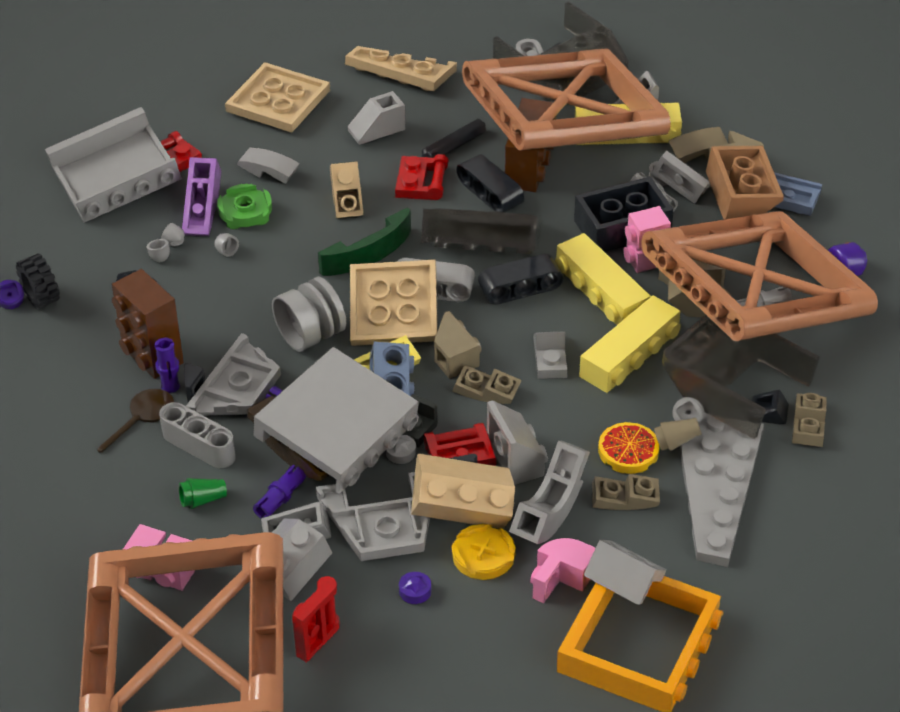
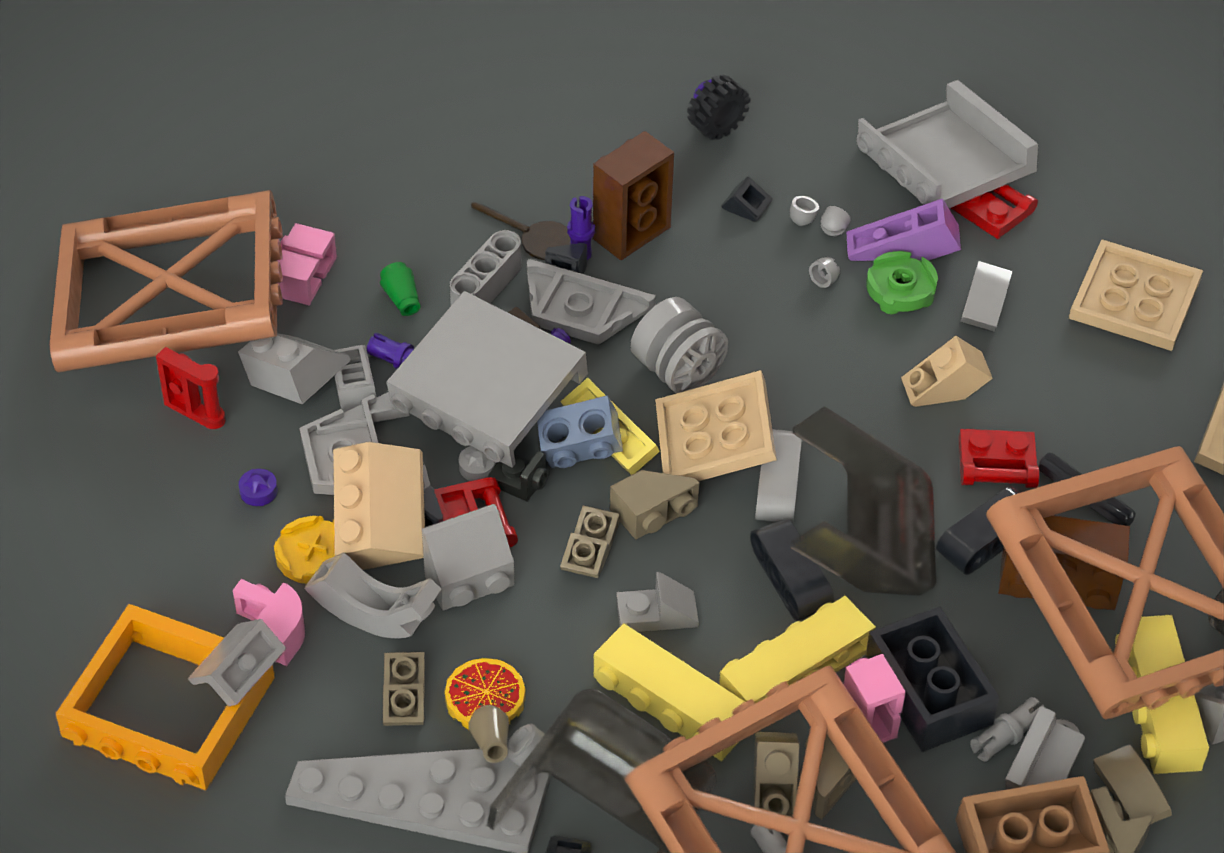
camera: 85 degrees right, 5 degrees up
dark green slope [318,207,411,276] -> none
light grey slope [348,91,405,145] -> none

